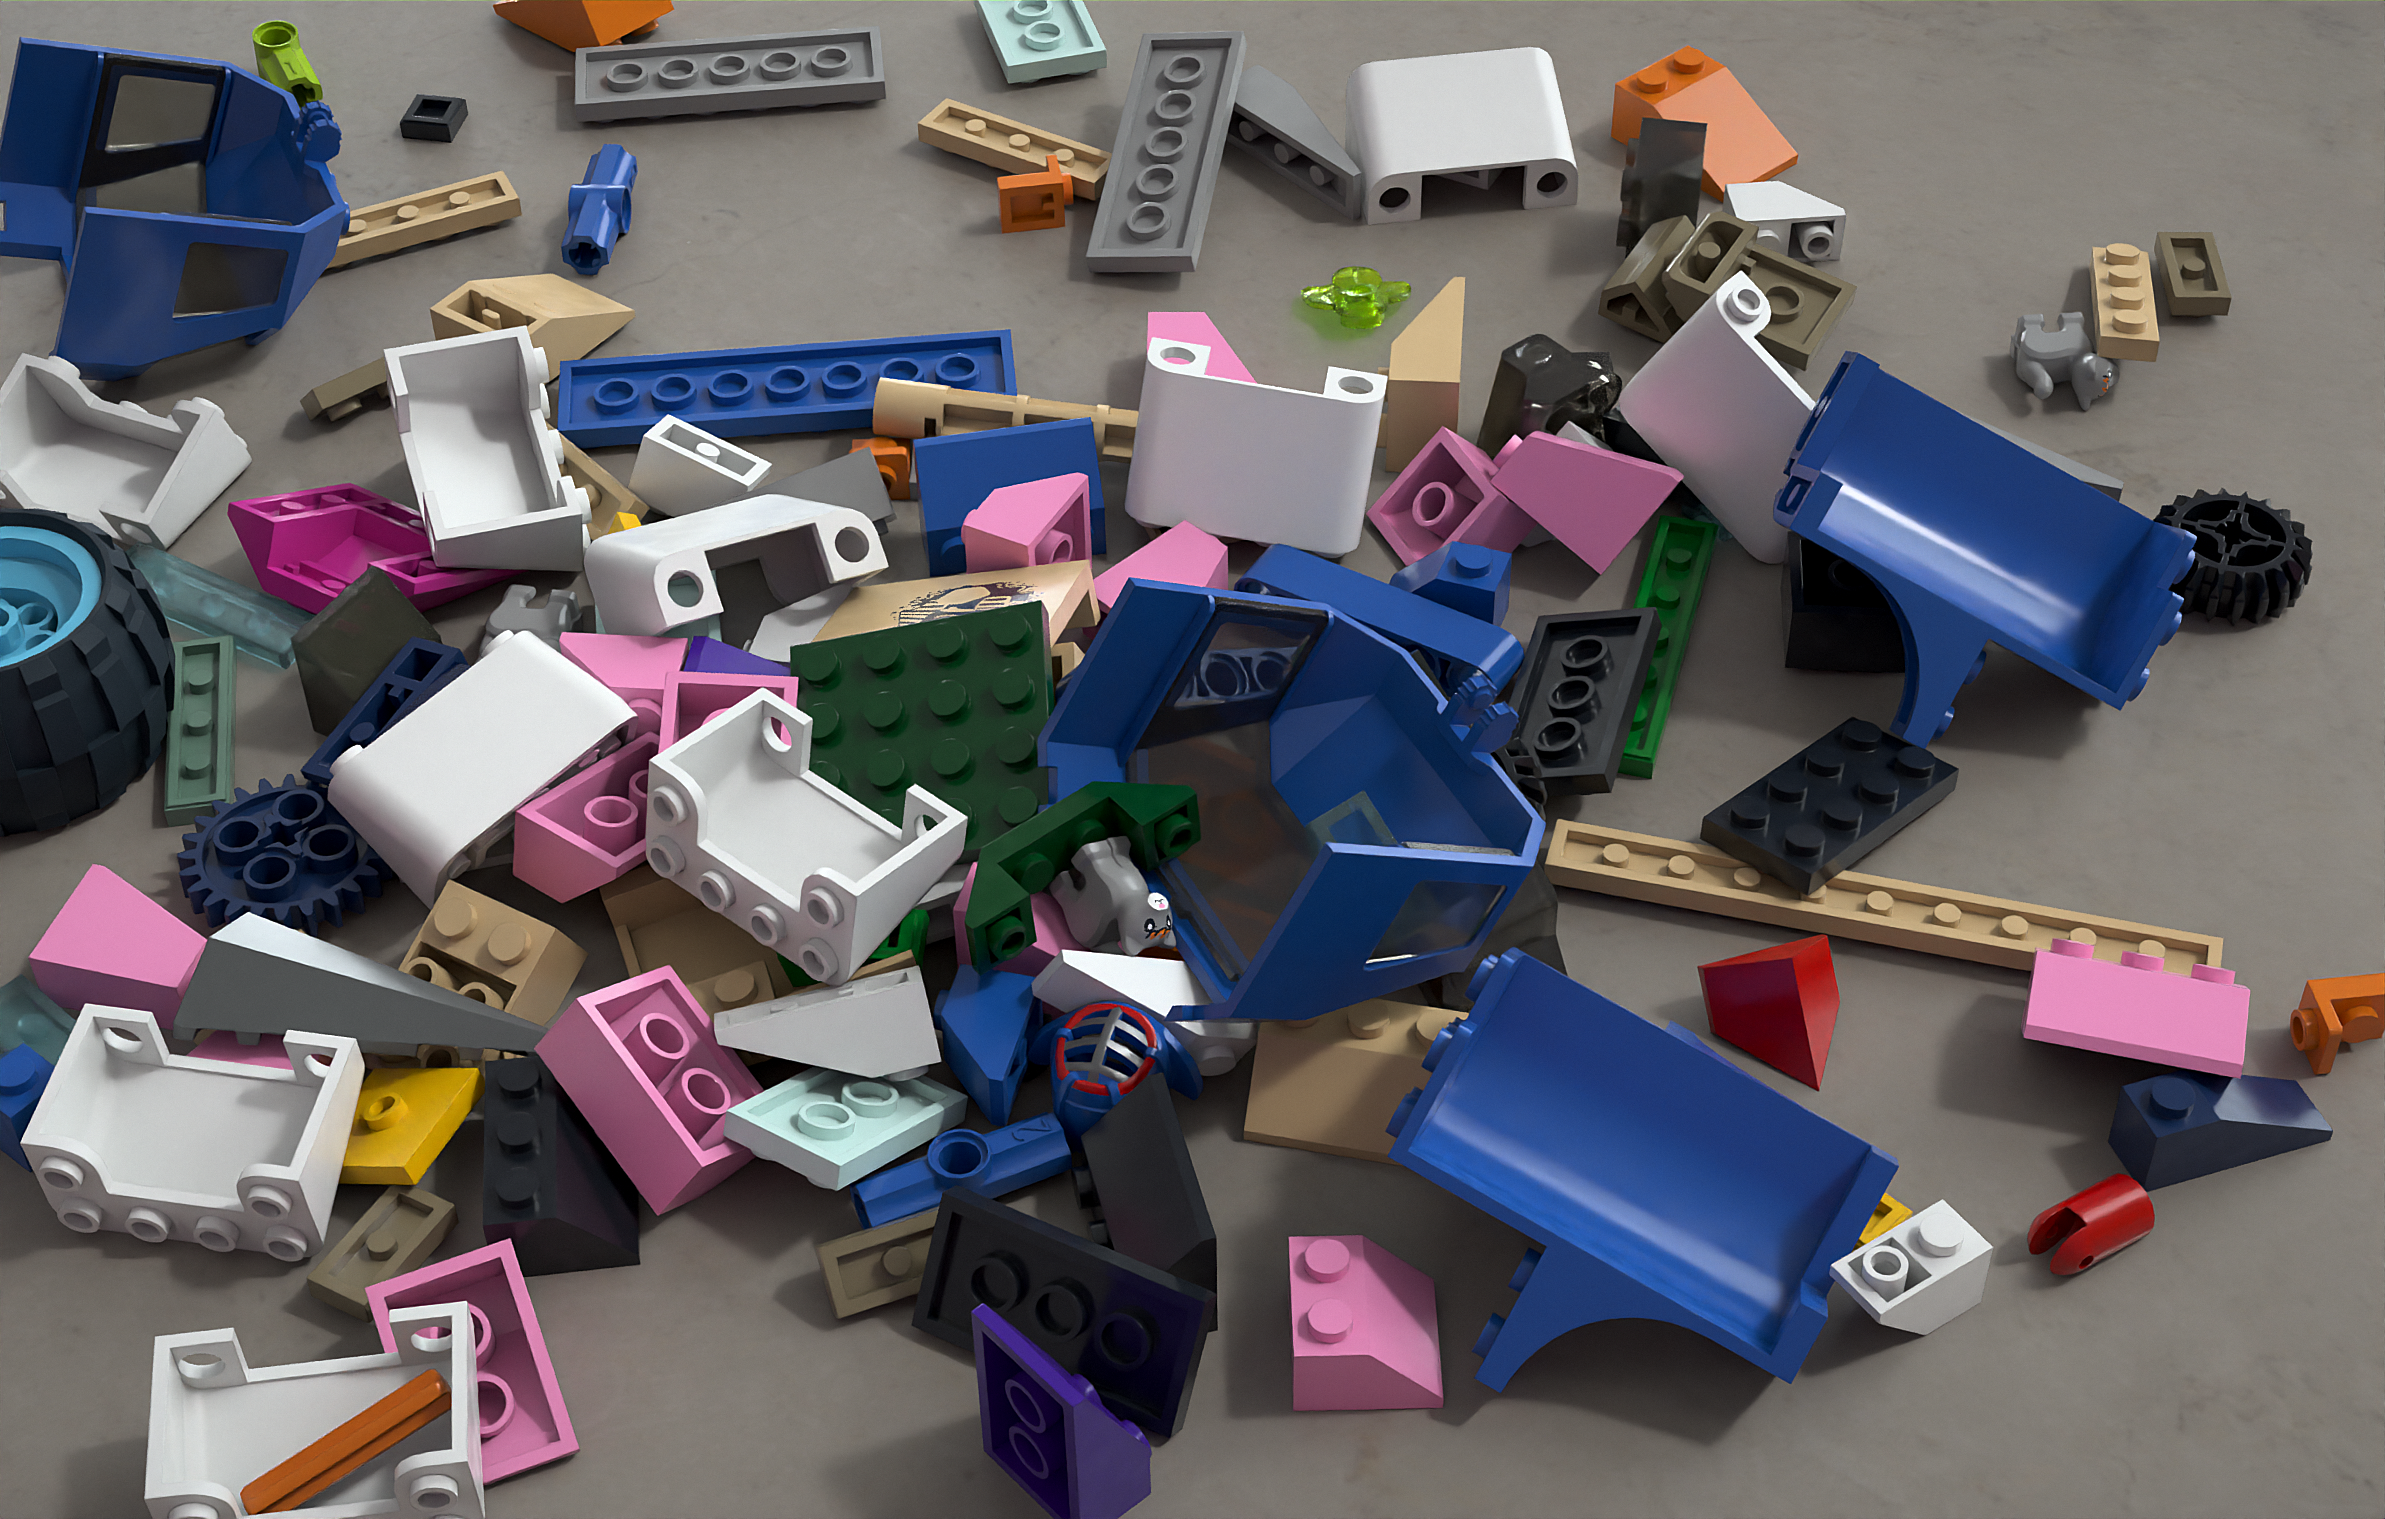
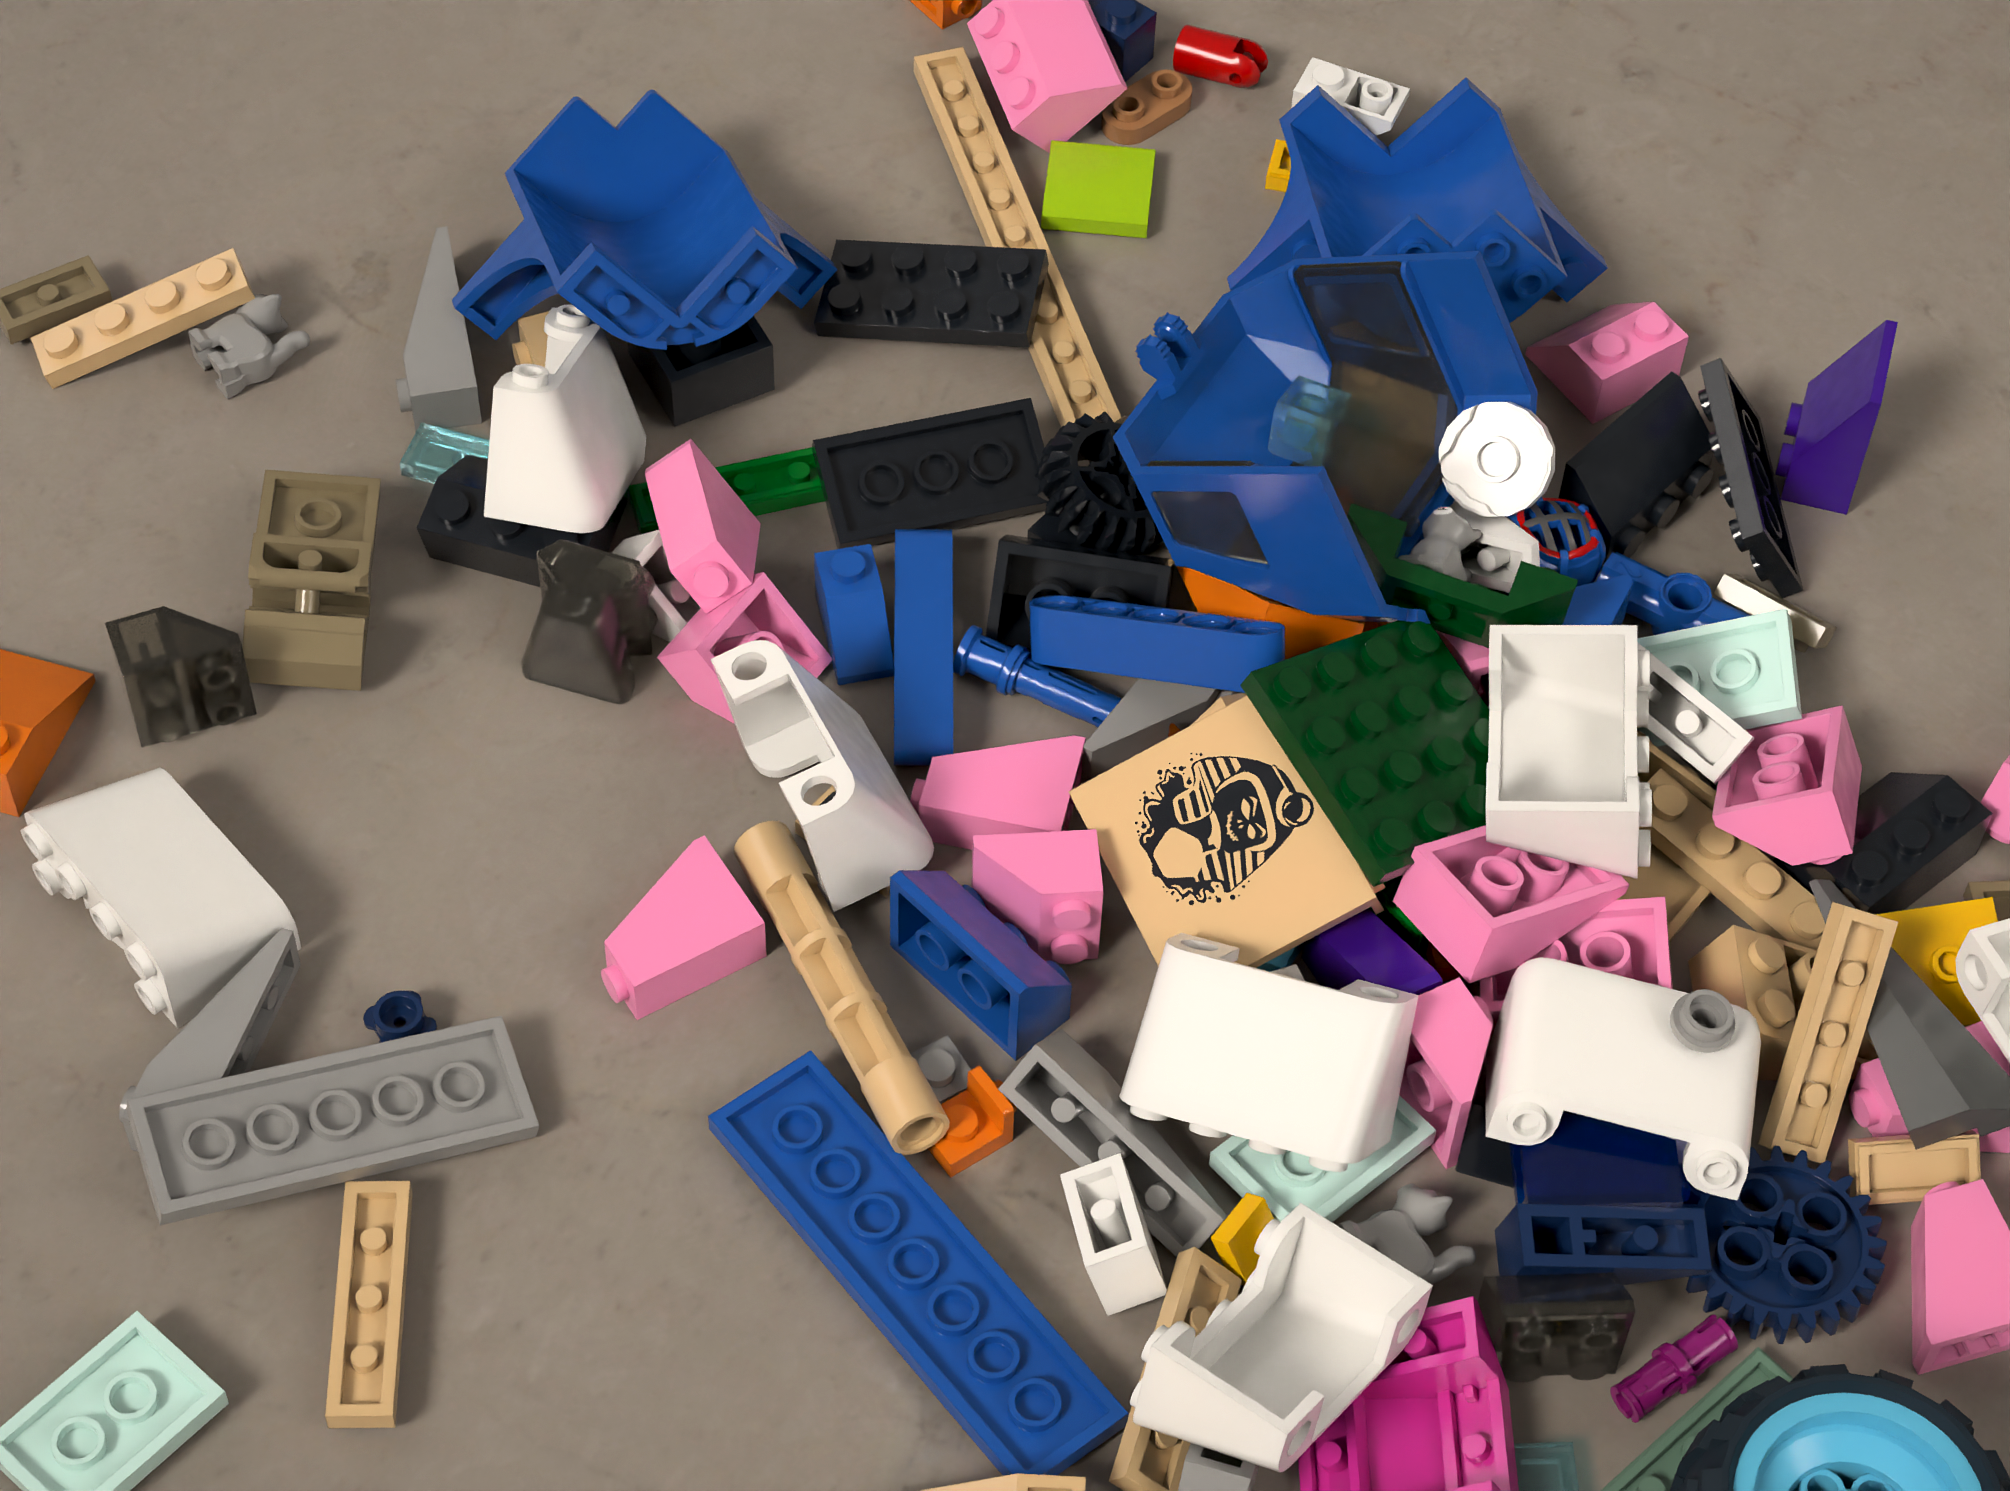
camera: 125 degrees left, 10 degrees up
orange bracket [997,154,1073,234] -> none
clear neon green plate [1301,266,1411,329] -> none
tan slope [1376,277,1465,472] -> none
red slope [1697,934,1840,1092] -> none
white slope [1722,181,1846,262] -> none
black gear [2153,488,2313,626] -> none
none -> dark blue plate [363,991,437,1043]
none -> lime tile [1041,140,1156,238]
none -> medium nougat plate [1101,69,1192,145]
none -> white tile [1439,402,1555,517]
none -> magenta pin [1610,1314,1738,1423]
none -> light grey plate [1670,989,1735,1053]
none -> tan plate [1758,902,1898,1163]

